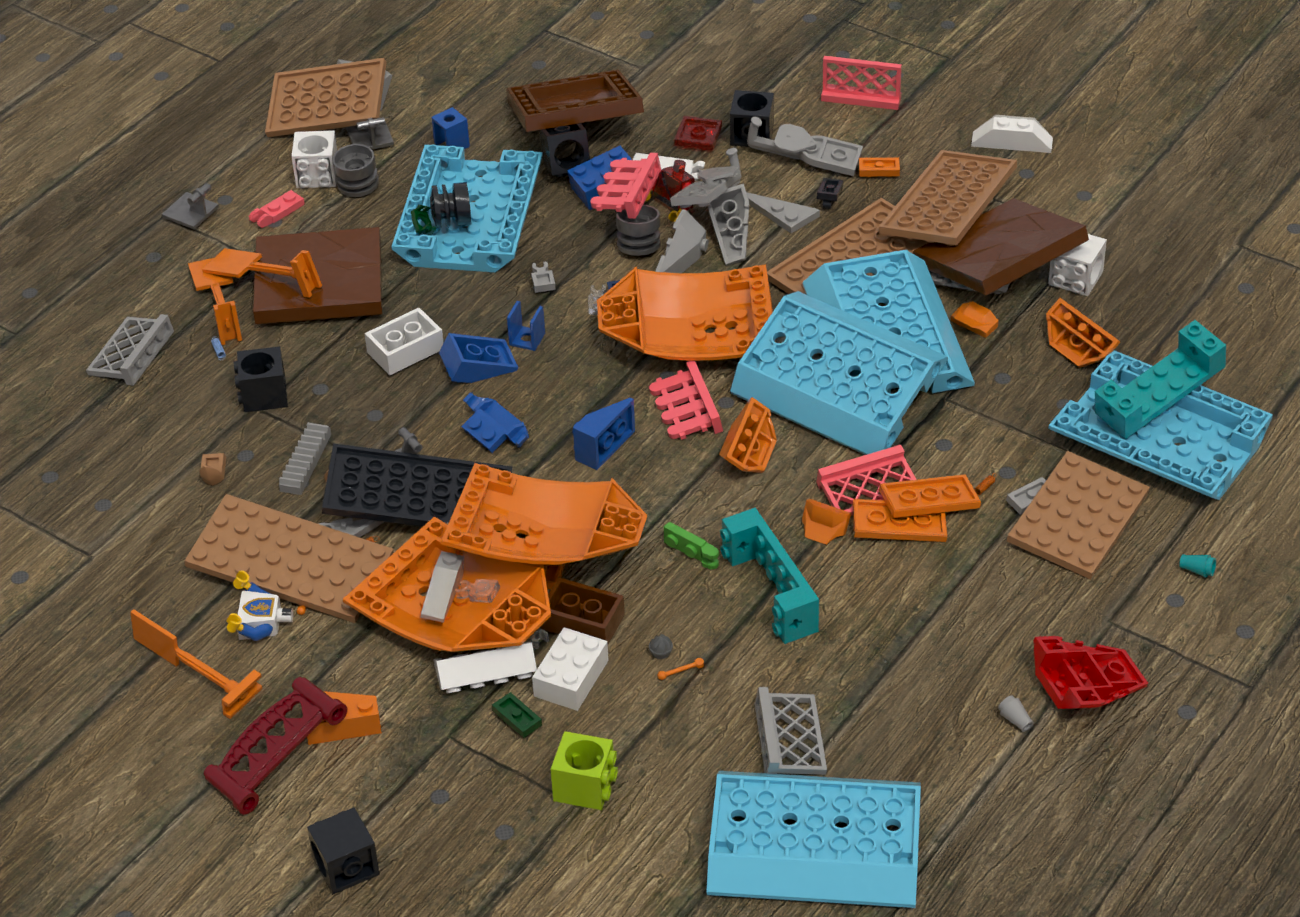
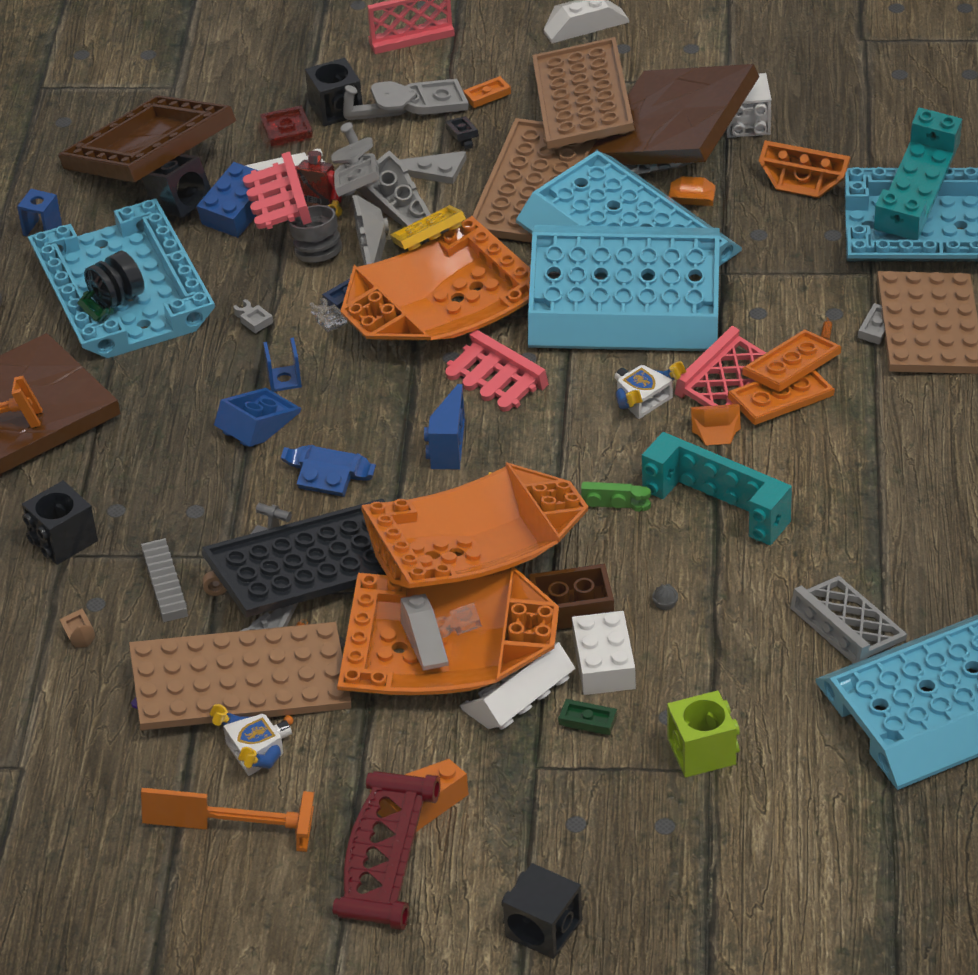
camera: 30 degrees left, 0 degrees up
white brick [365,308,444,375] -> none
orange hinge [657,658,704,680] -> none
orange wedge [719,397,777,473] -> none
none -> yellow plate [390,205,466,251]
none -> torso [615,361,687,419]

